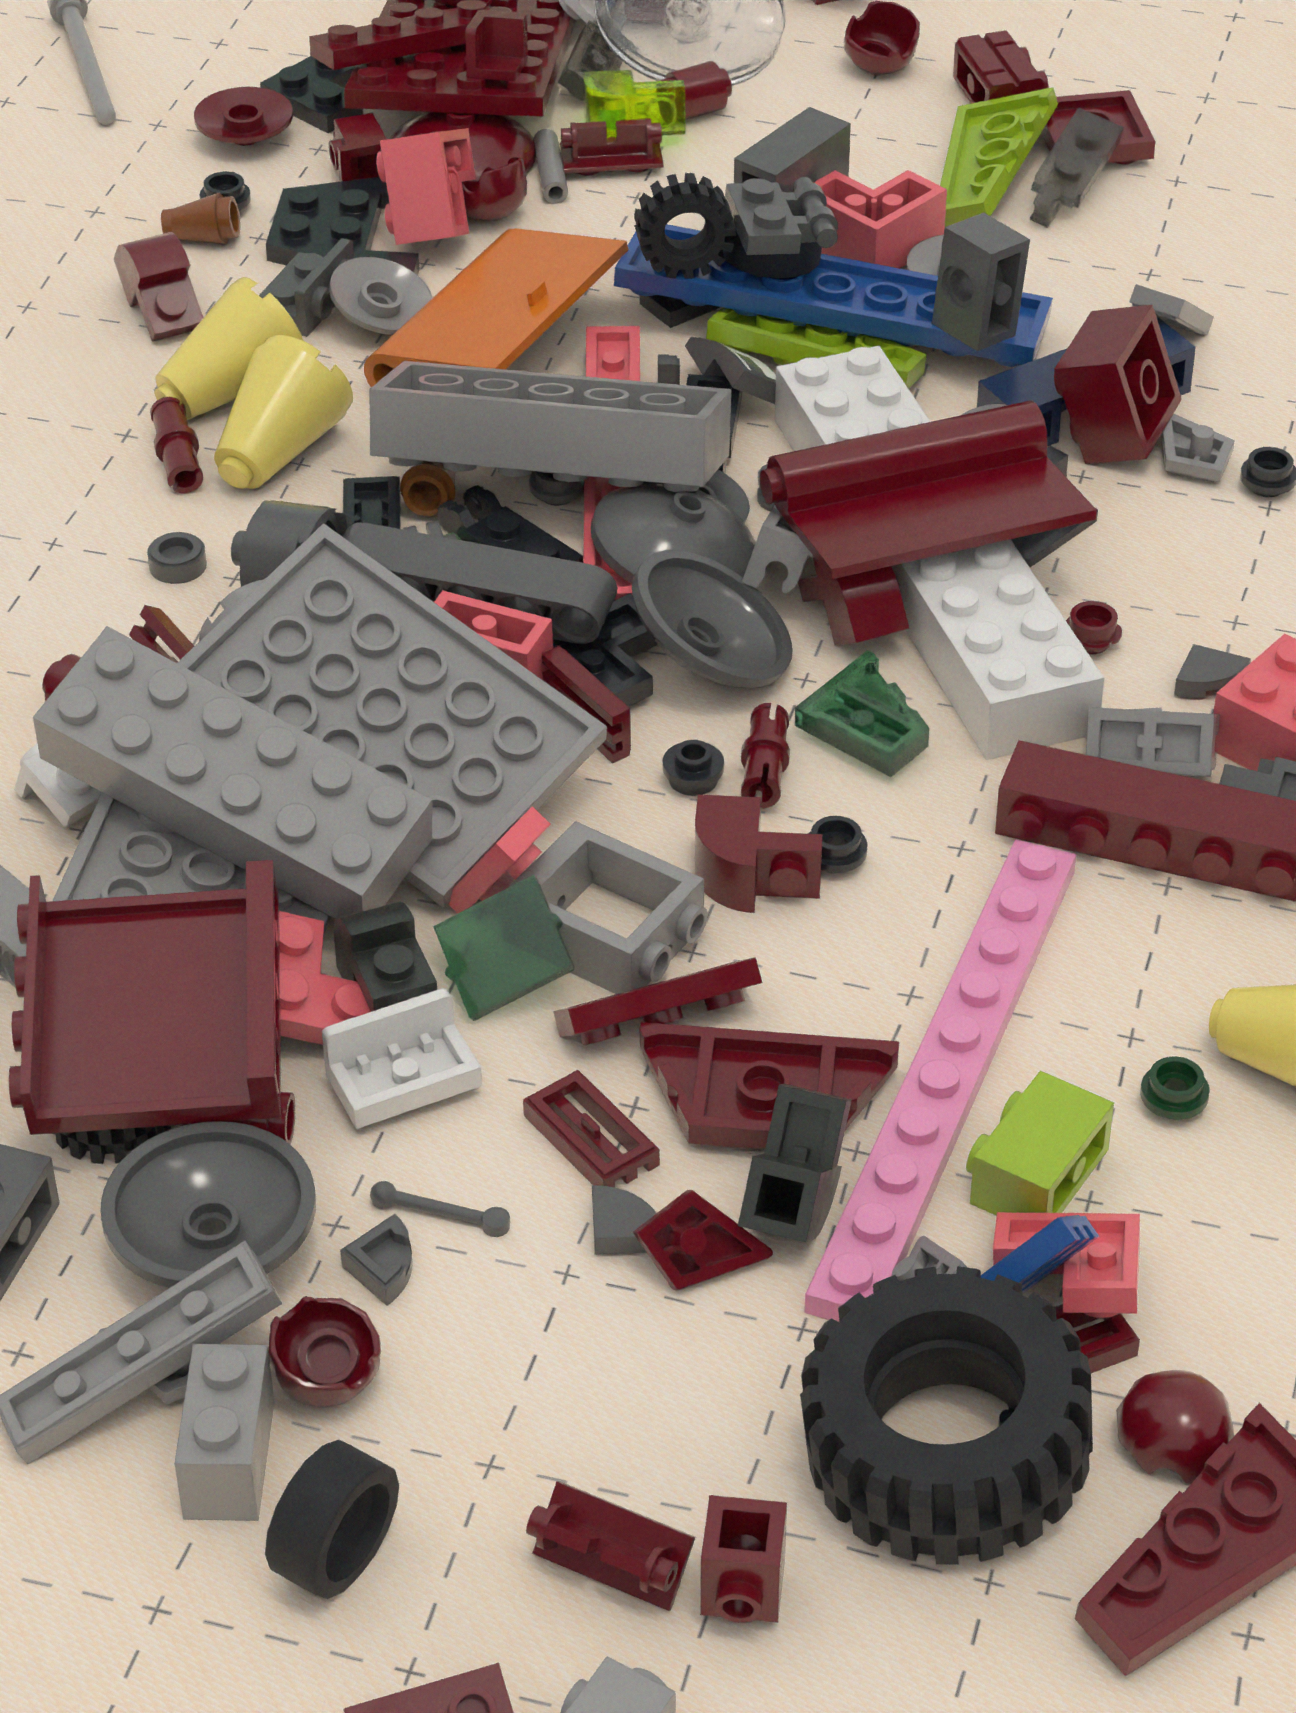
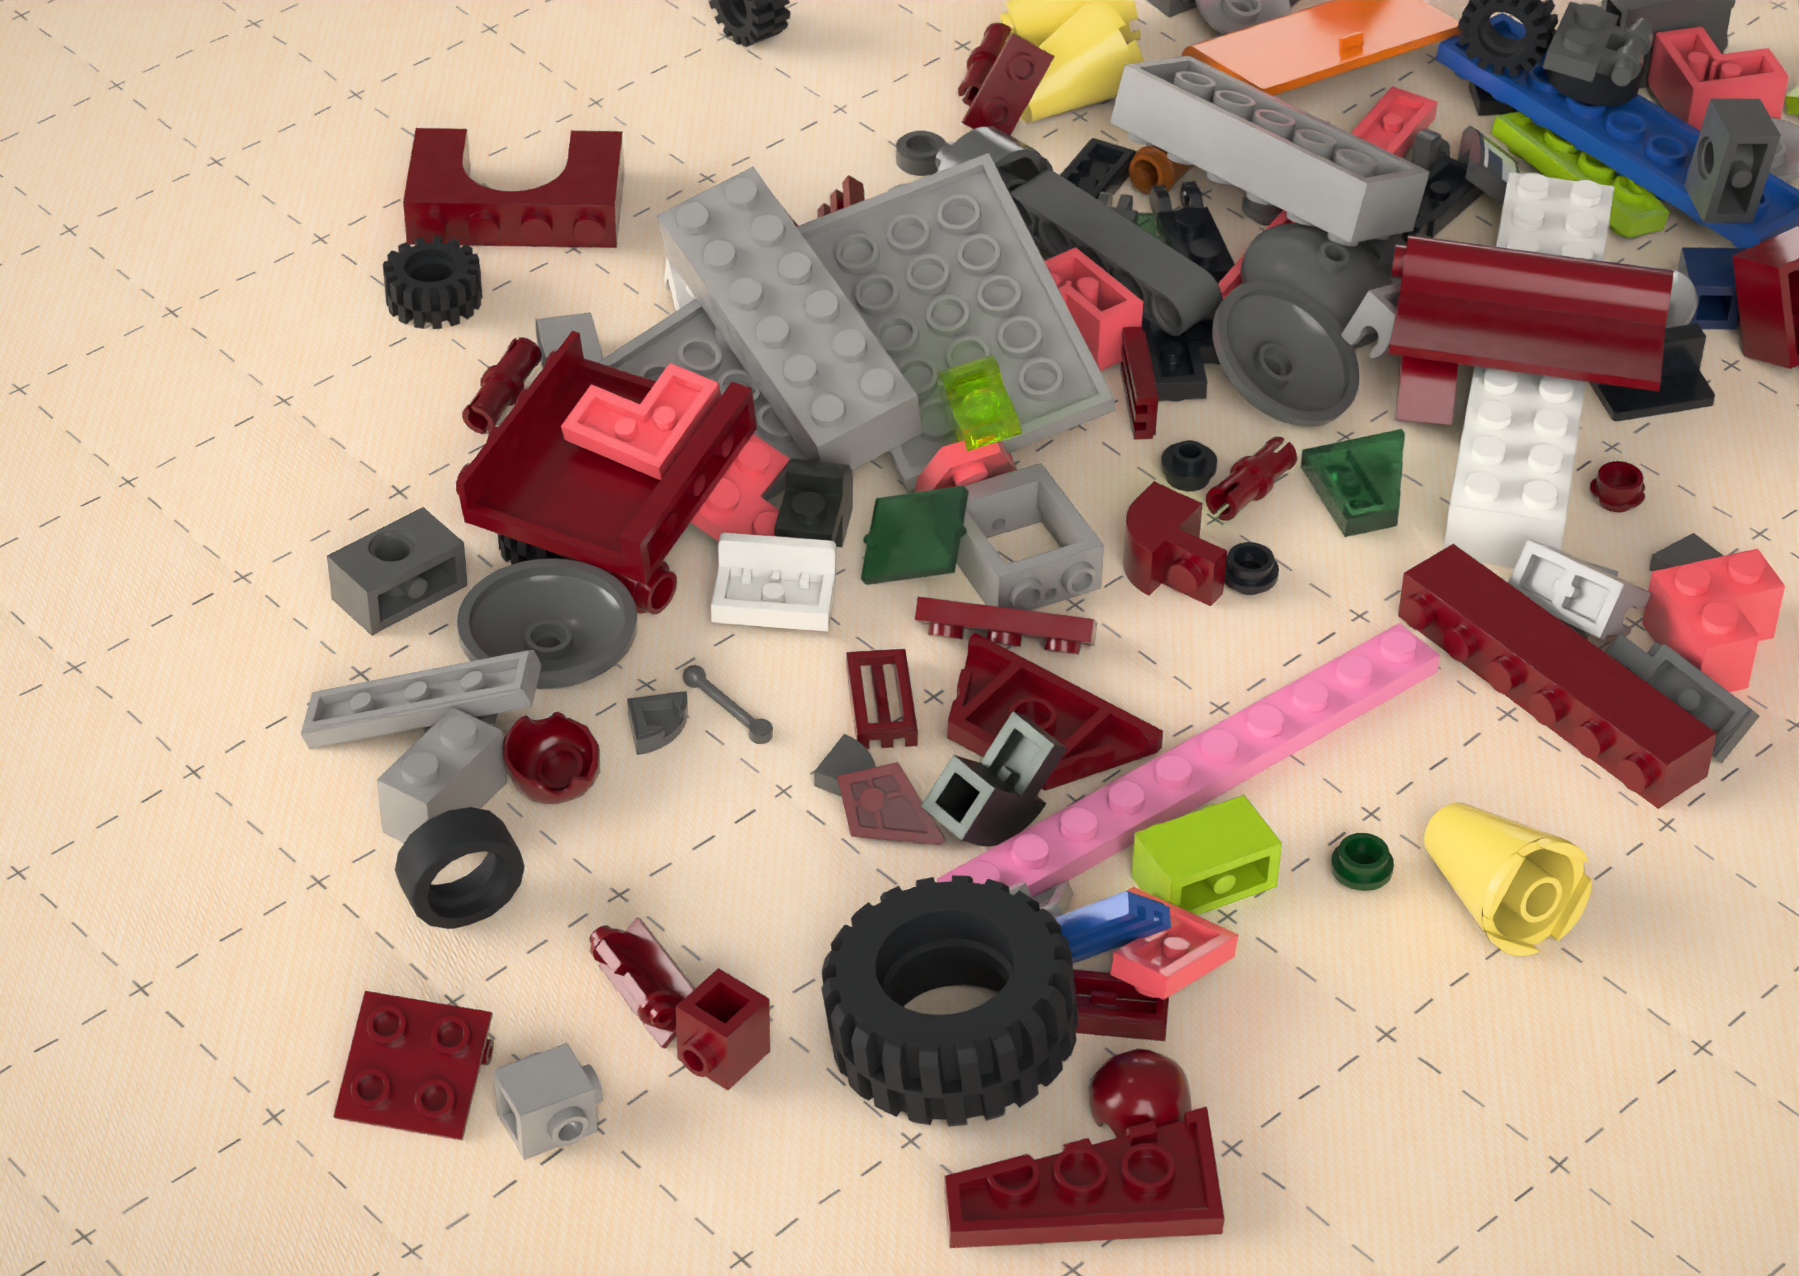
camera: 30 degrees right, 0 degrees up
none -> coral plate [561,363,721,480]
none -> clear neon green brick [937,354,1022,452]
none -> dark red hinge [961,32,1055,135]

